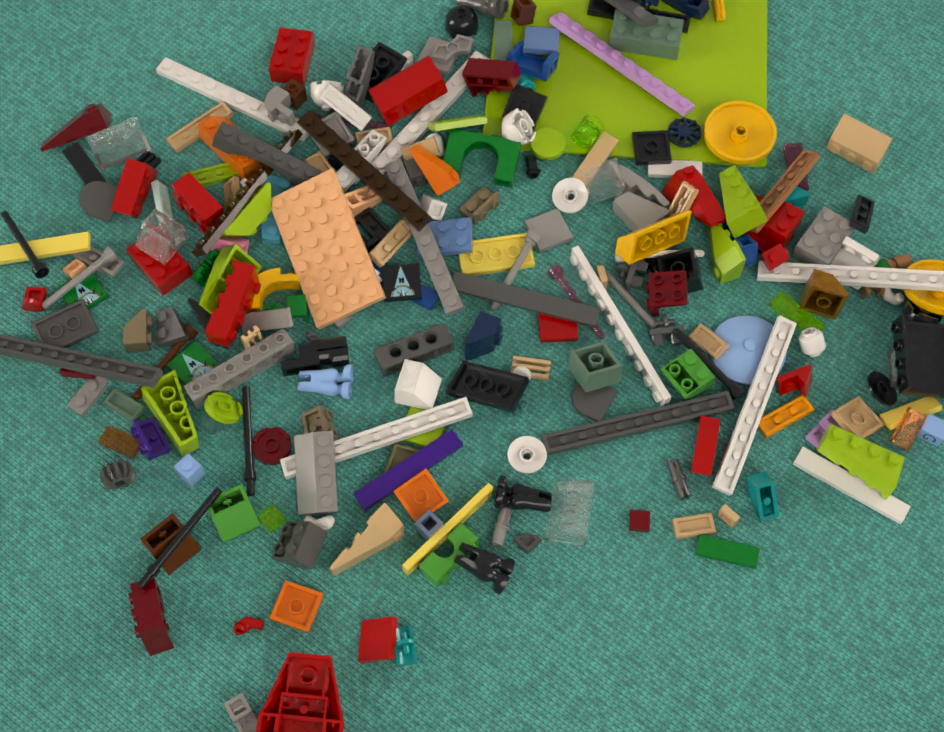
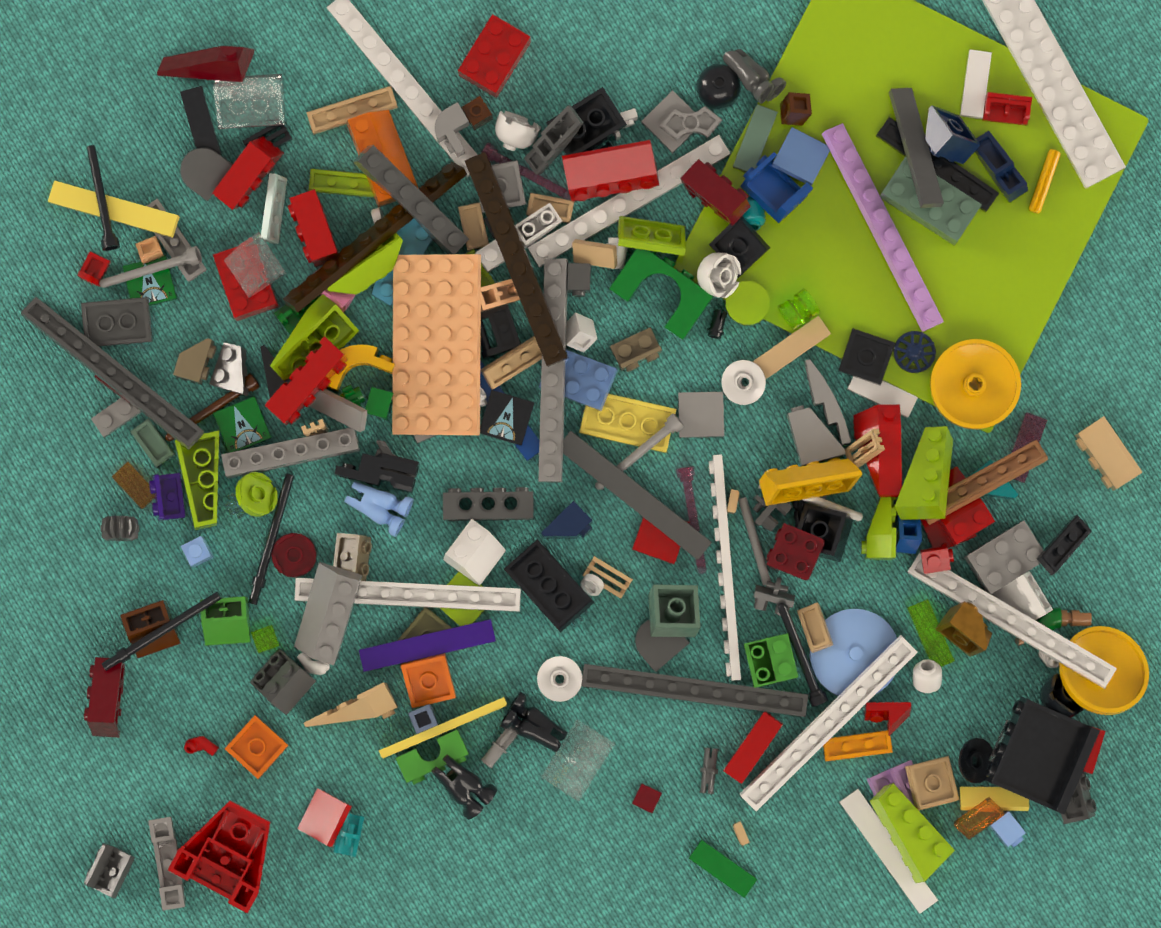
camera: 25 degrees right, 20 degrees up
tan tile [223,176,240,209] -> none
white tile [319,83,372,131] -> none
orange slope [409,144,460,196] -> none
dark grey tile [513,534,542,555] -> none
clear slope [580,157,627,203] -> none
tan tile [672,512,716,540] -> none
teal slope [746,471,779,522] -> none

